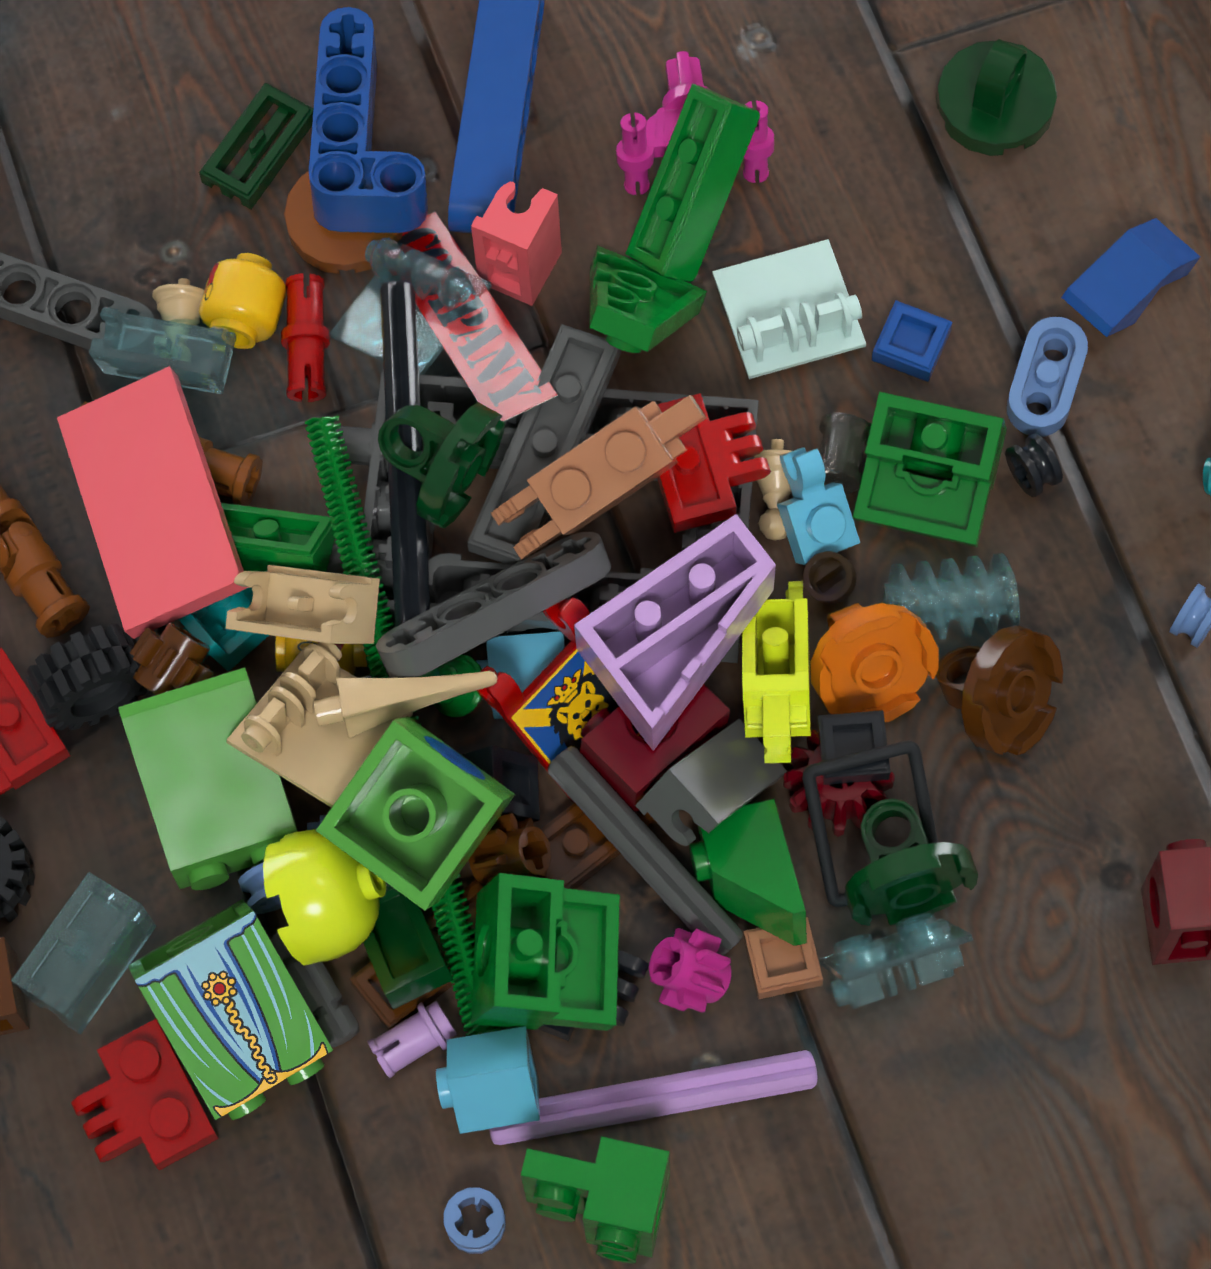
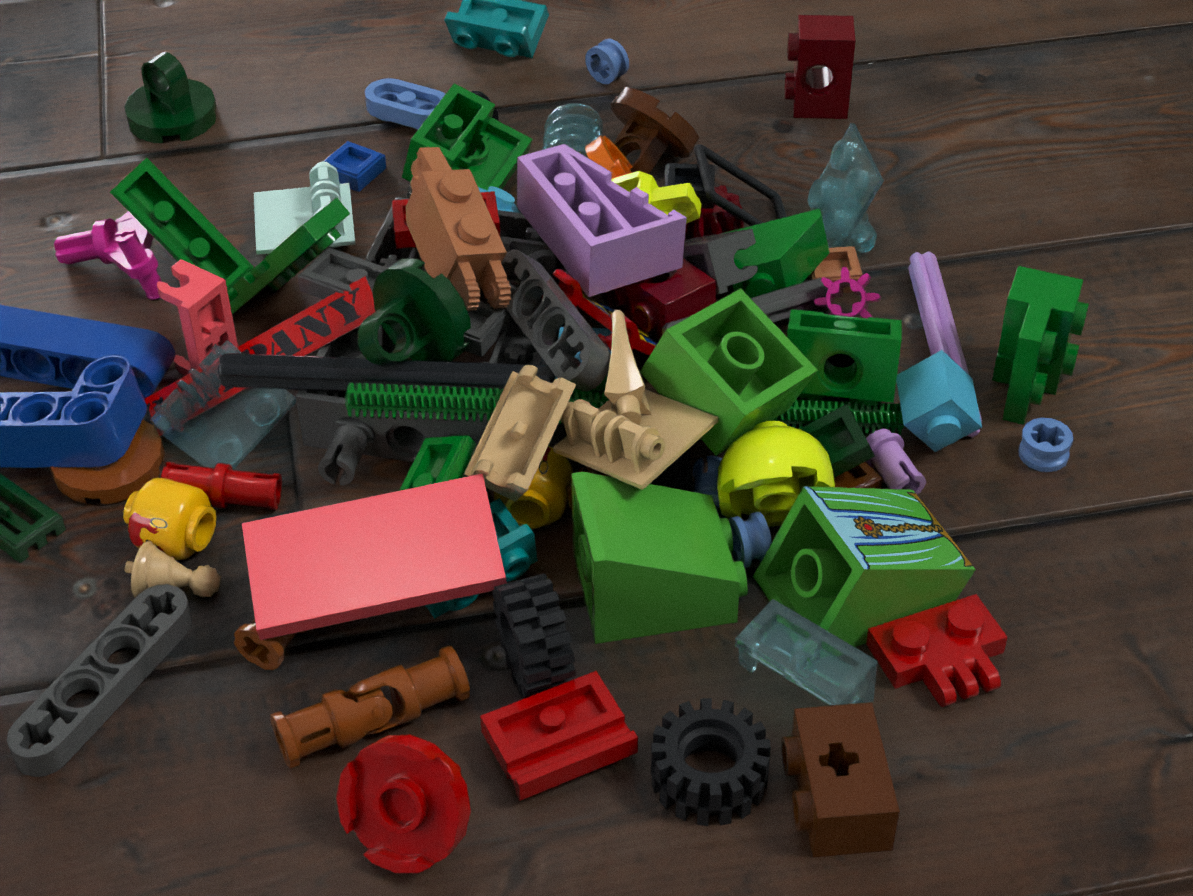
camera: 85 degrees left, 25 degrees down
clear light blue hinge [89,307,236,395] -> none
reddish brown gear [130,622,214,695] -> none
dark green tile [844,798,978,926] -> none
blue slope [1061,218,1201,337] -> none

